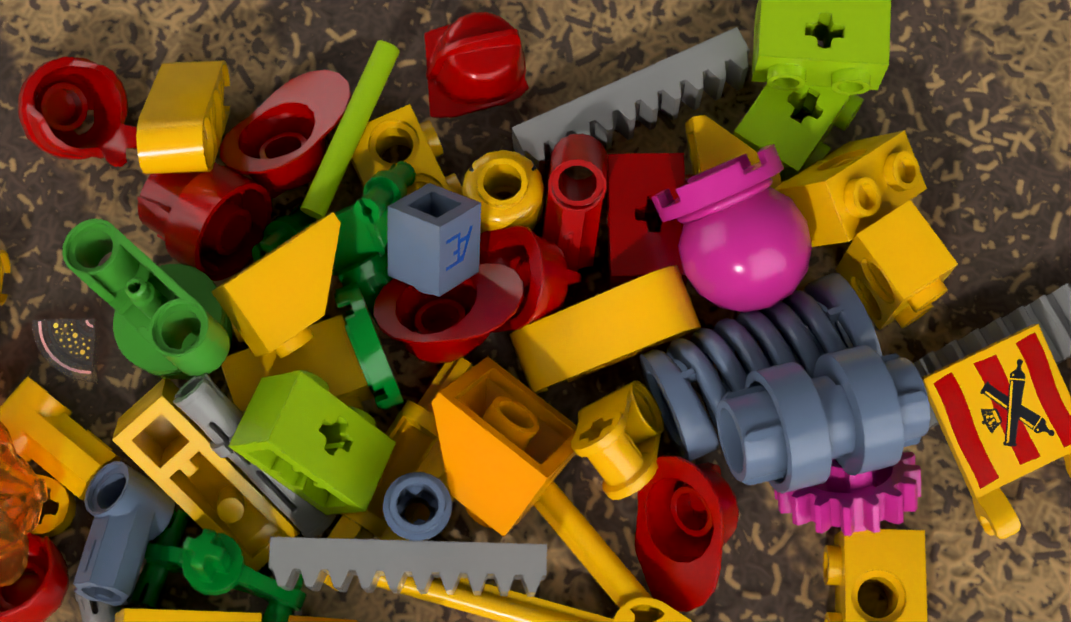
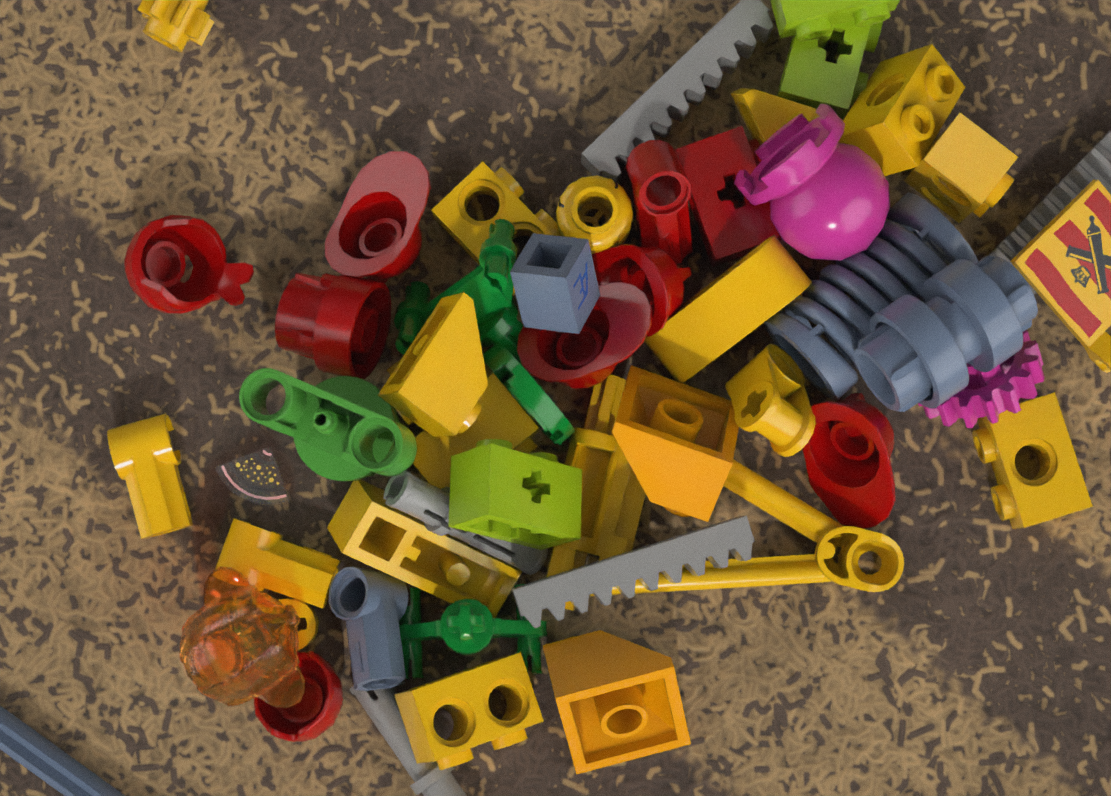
camera: 20 degrees left, 10 degrees up
yellow beam [136,60,230,174] -> none
lime bar [300,40,400,219] -> none
sand blue cone [383,472,452,541] -> none
red piece [424,12,529,118] -> none

